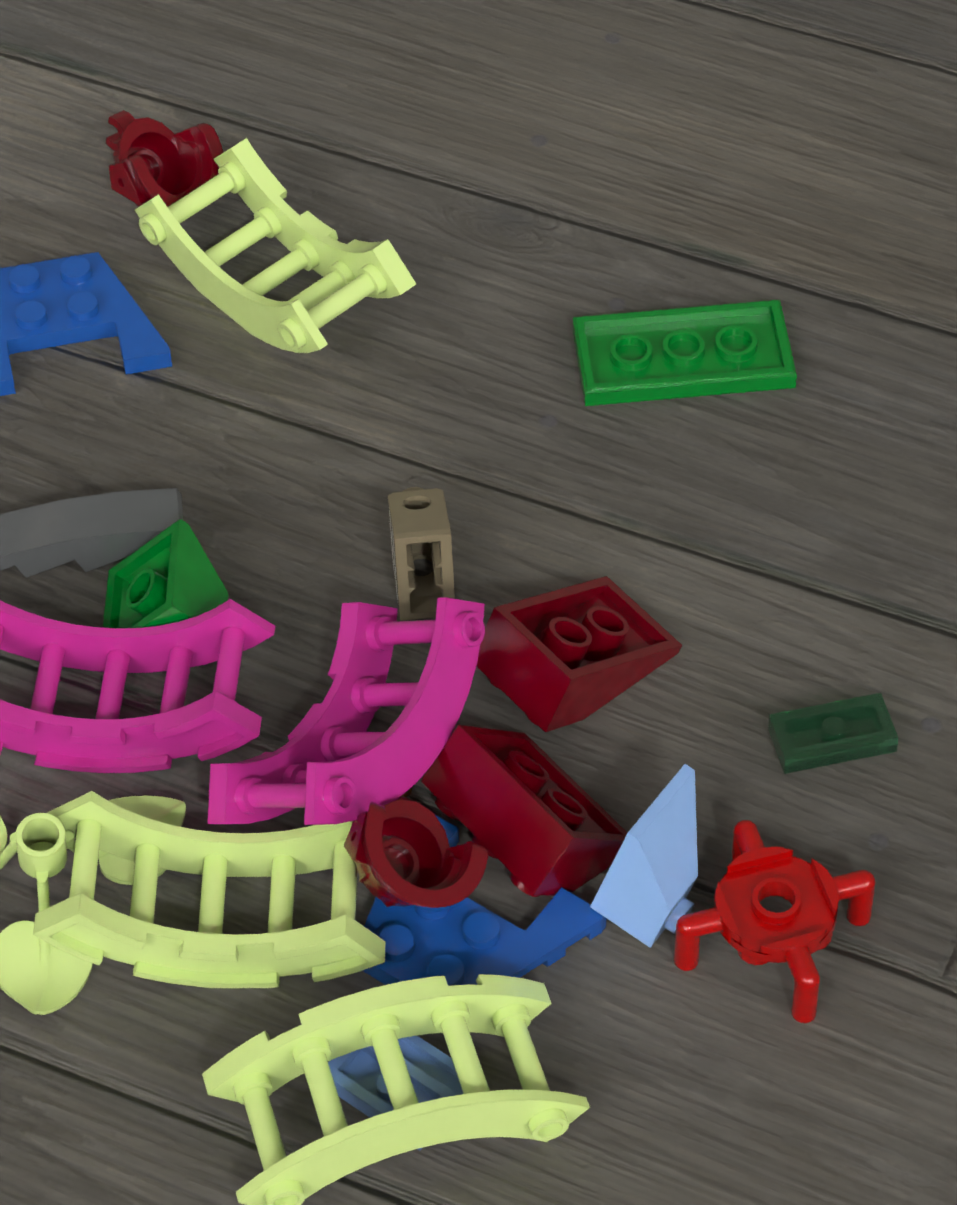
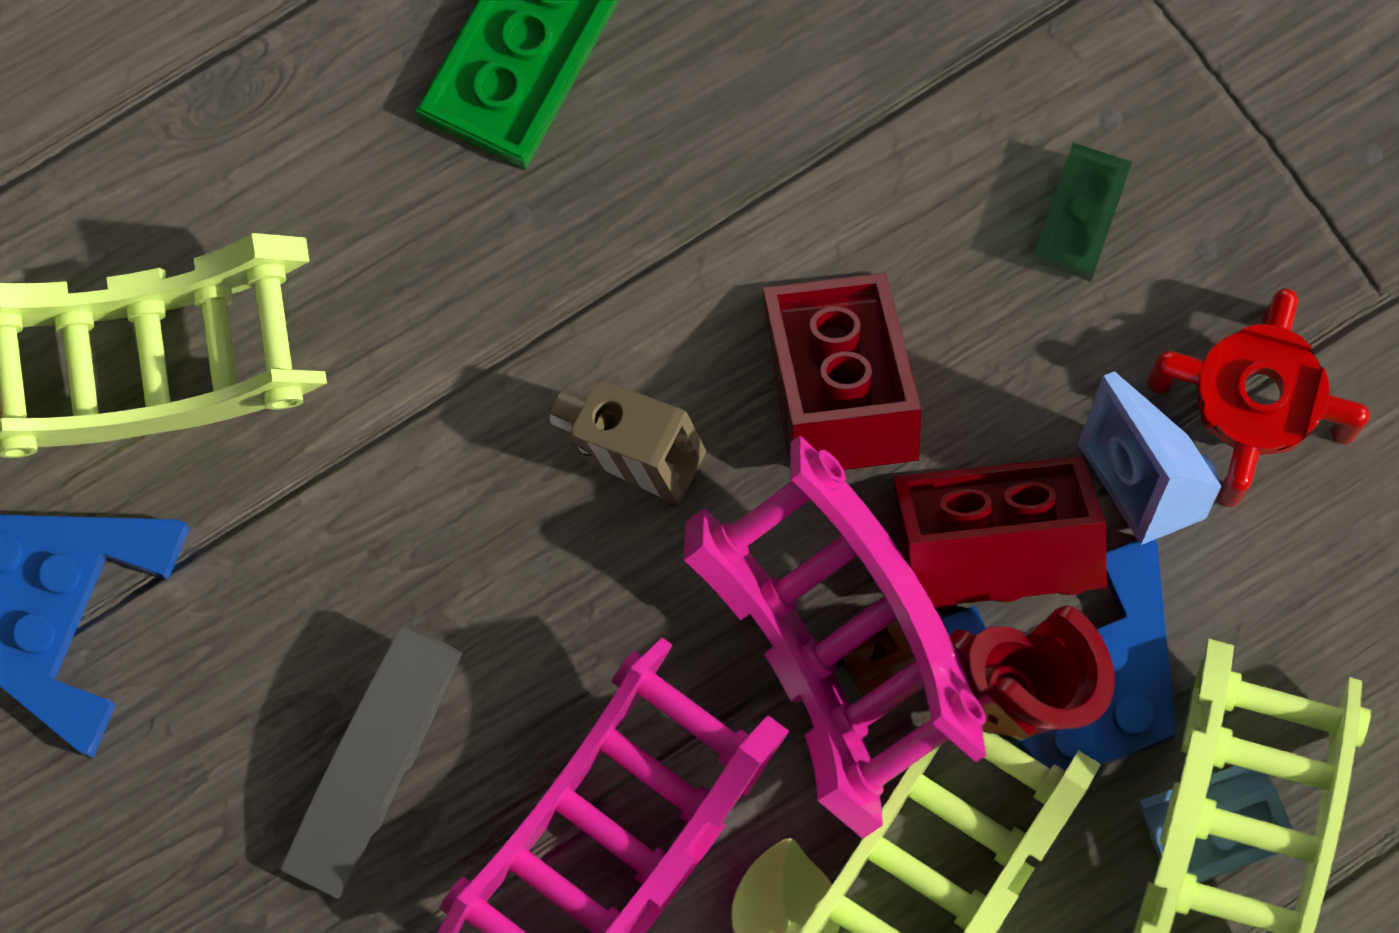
camera: 55 degrees left, 25 degrees up
green slope [103,519,228,628] -> none

